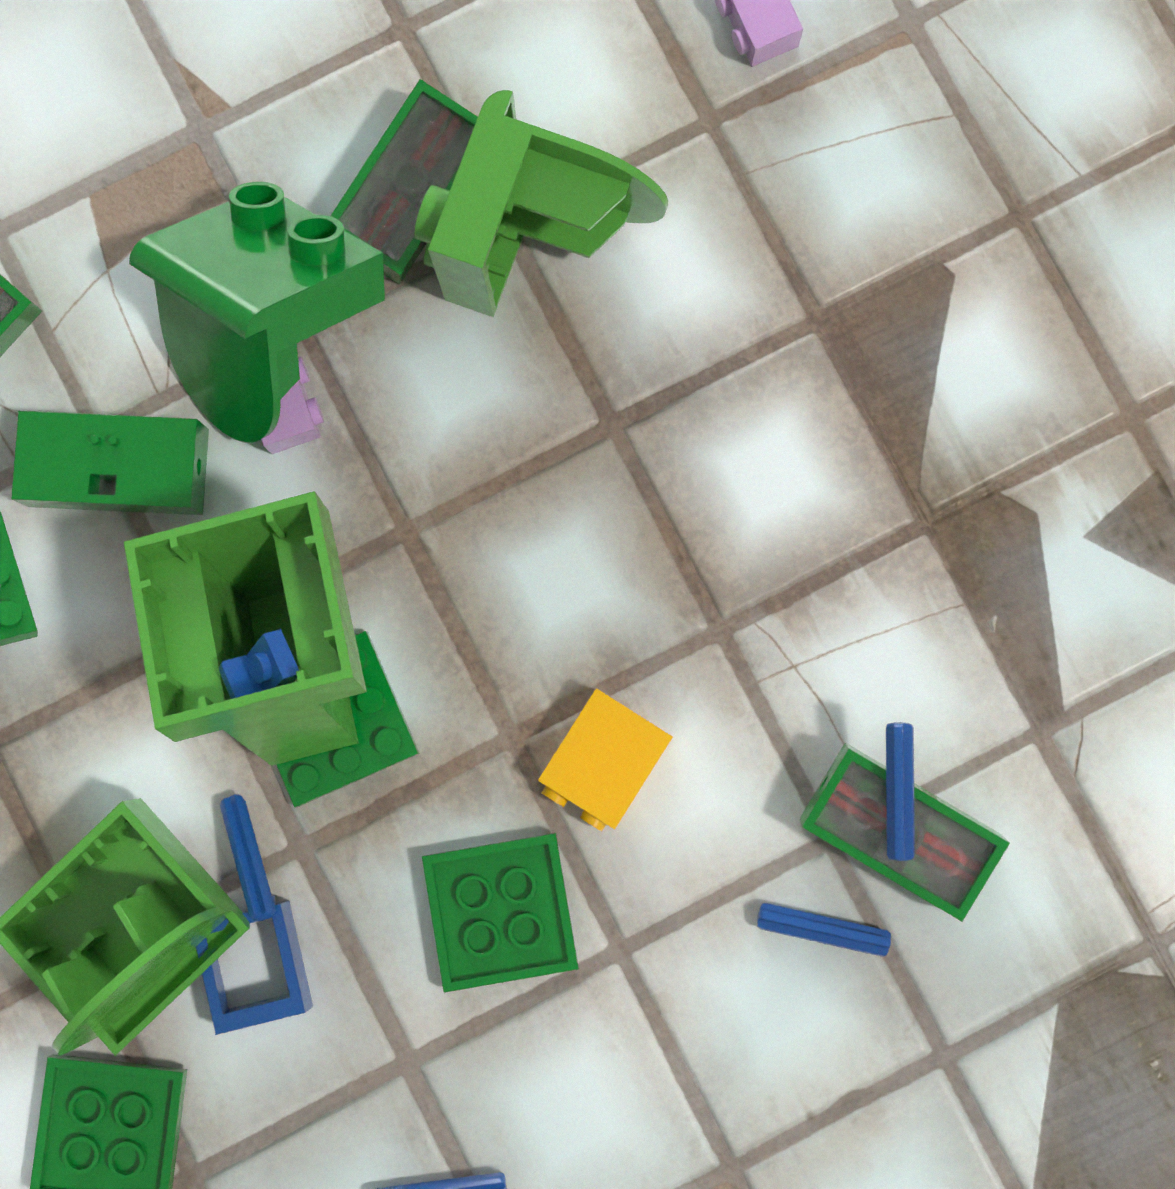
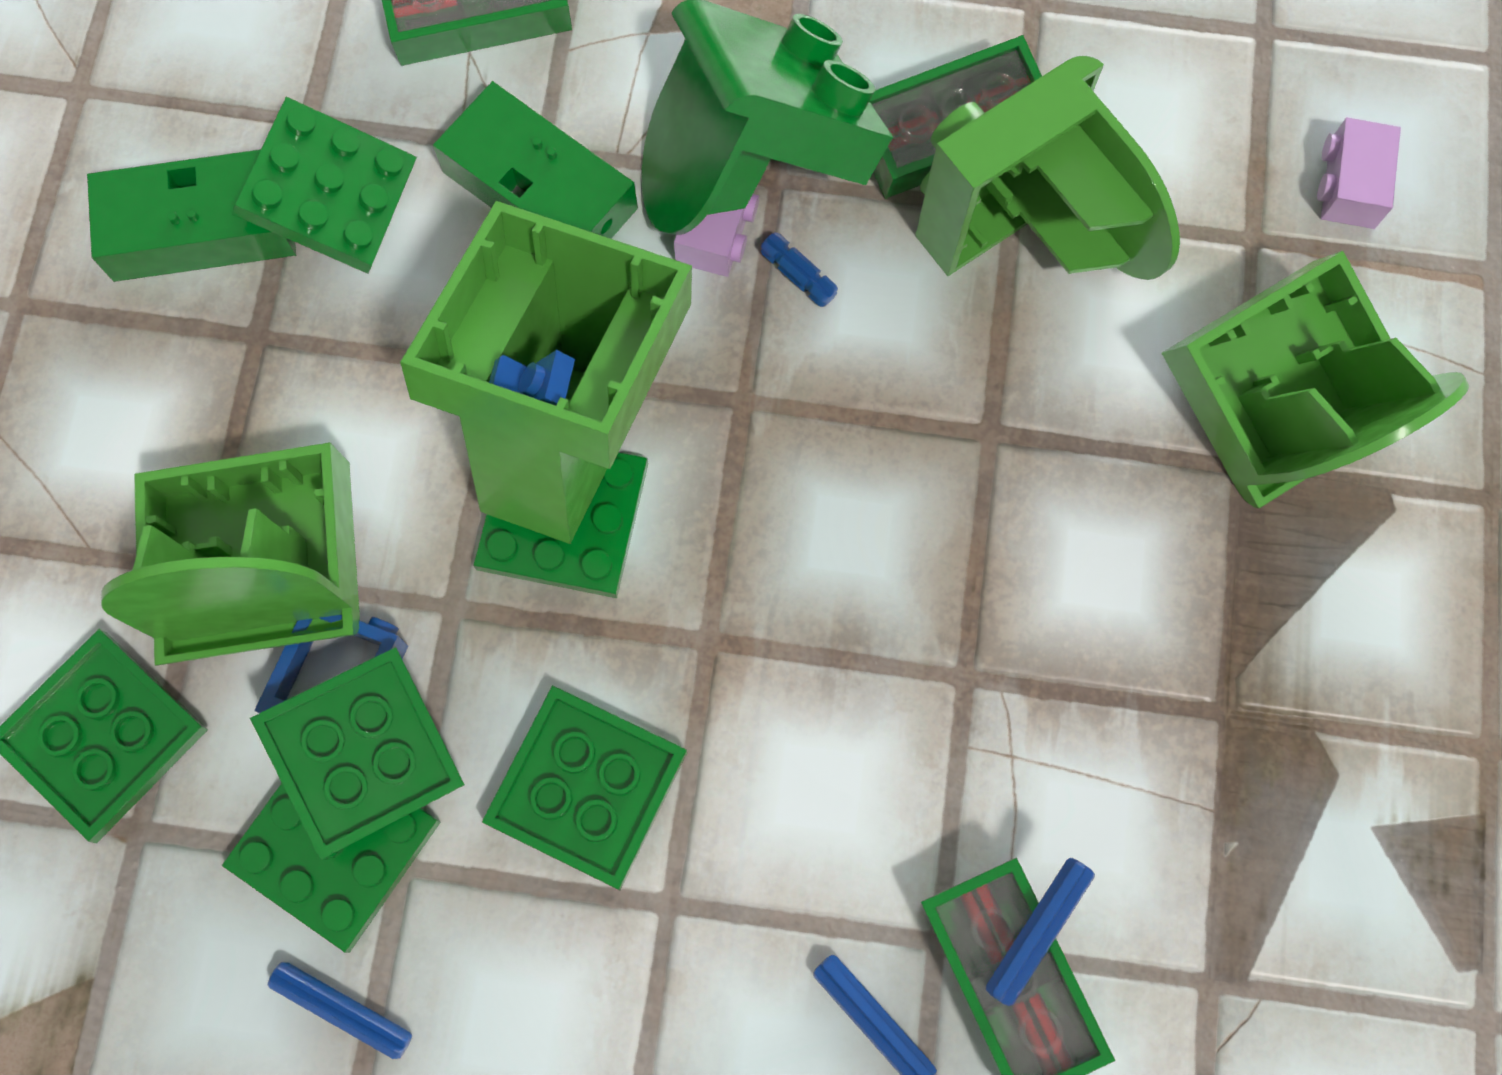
camera: 30 degrees right, 10 degrees down
blue axle [220,794,276,922] -> none
yellow brick [538,688,673,832] -> none
none -> green plate [222,783,441,953]
none -> green plate [250,647,464,860]
none -> blue axle [761,232,838,307]
none -> bright green plate [1161,251,1469,508]

